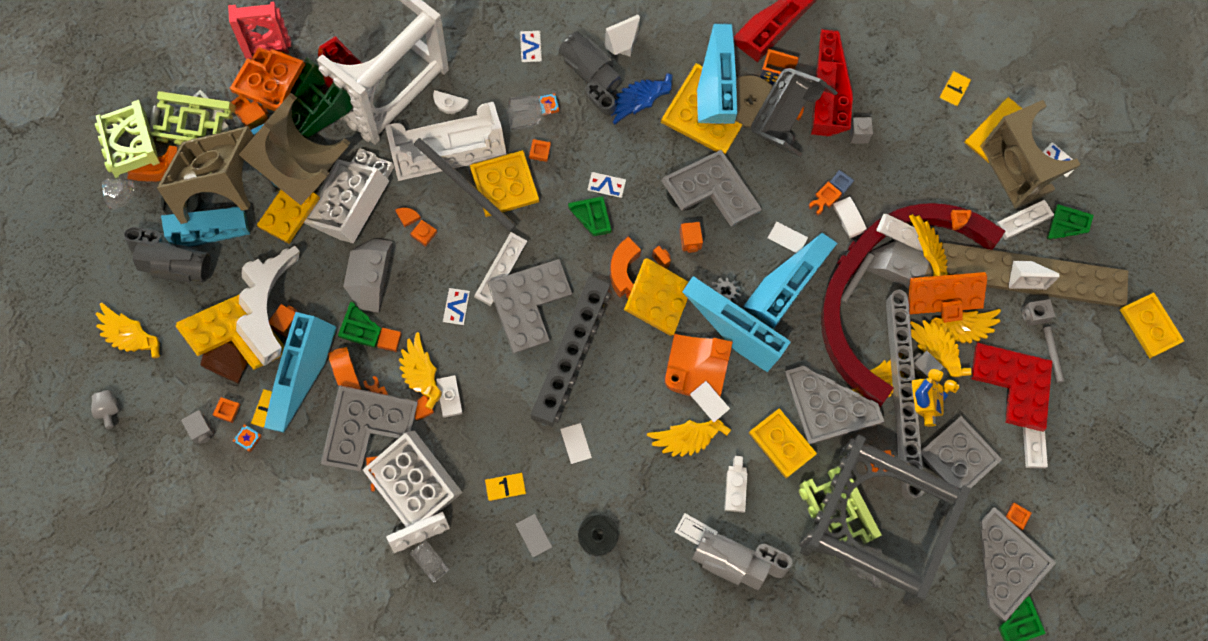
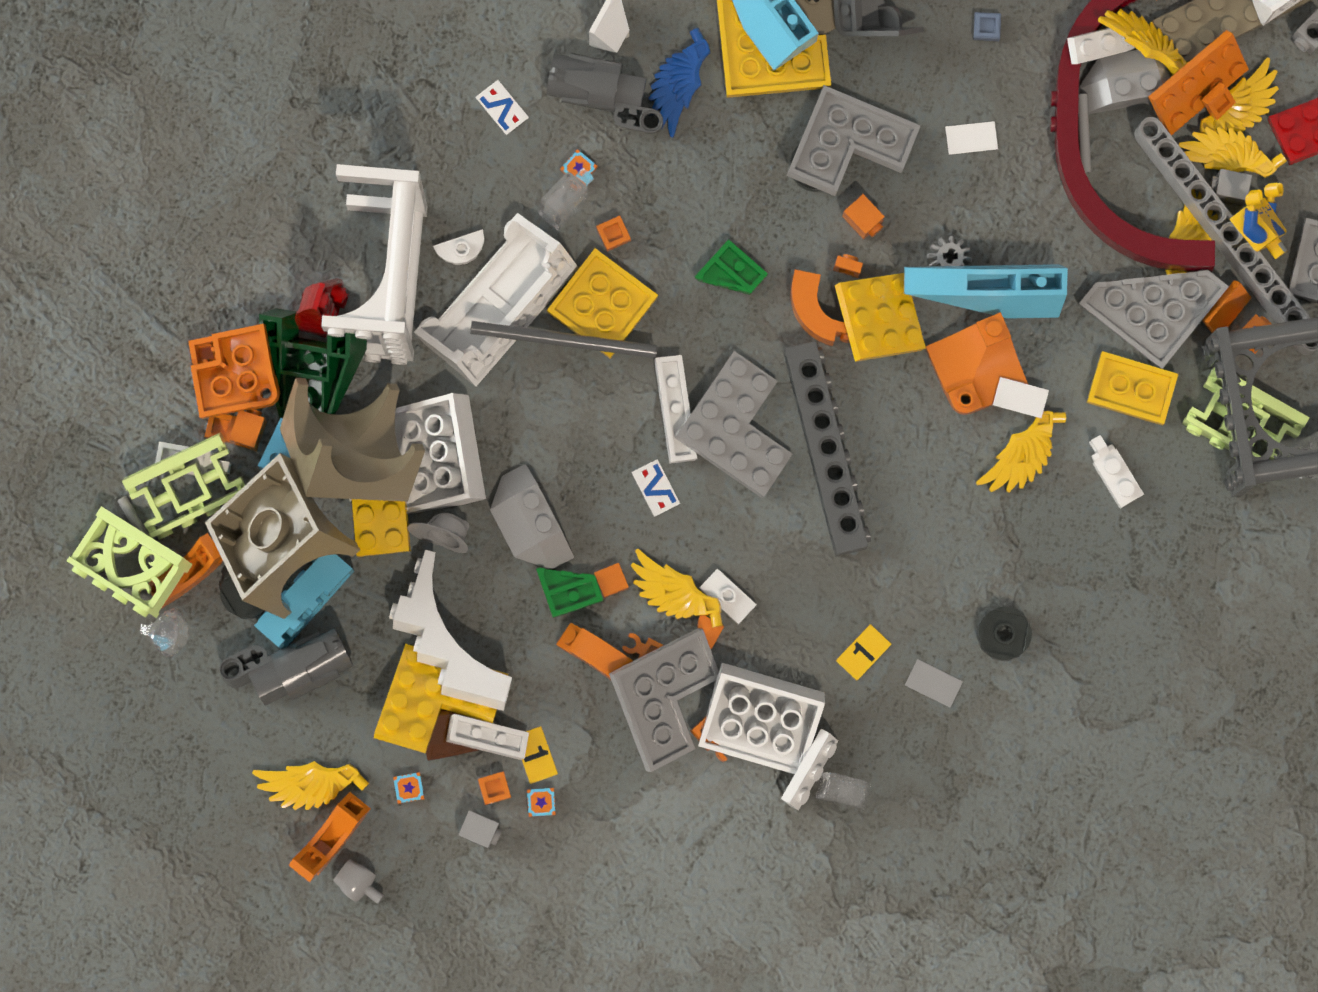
camera: 35 degrees left, 10 degrees up
coral fence [228,1,291,59] -> none
medium azure wedge [264,312,337,433] -> none
orange brick [268,304,298,338] -> none
white slope [351,148,395,179] -> none
orange tile [395,208,421,227] -> none
orange plate [410,220,437,246] -> none
white sticker [560,423,592,464] -> none
white sticker [588,172,626,198] -> none
white sticker [675,513,718,545] -> none
light grey piece [692,530,792,590] -> none
medium azure wedge [743,233,837,329] -> none
orange plate [809,181,842,215] -> none
white slope [833,197,867,238] -> none
none -> orange arch [289,792,371,882]
none -> tile [393,772,425,804]
none -> light grey piece [407,513,469,553]
none -> white plate [446,714,529,760]
none -> orange tile [1202,280,1251,333]

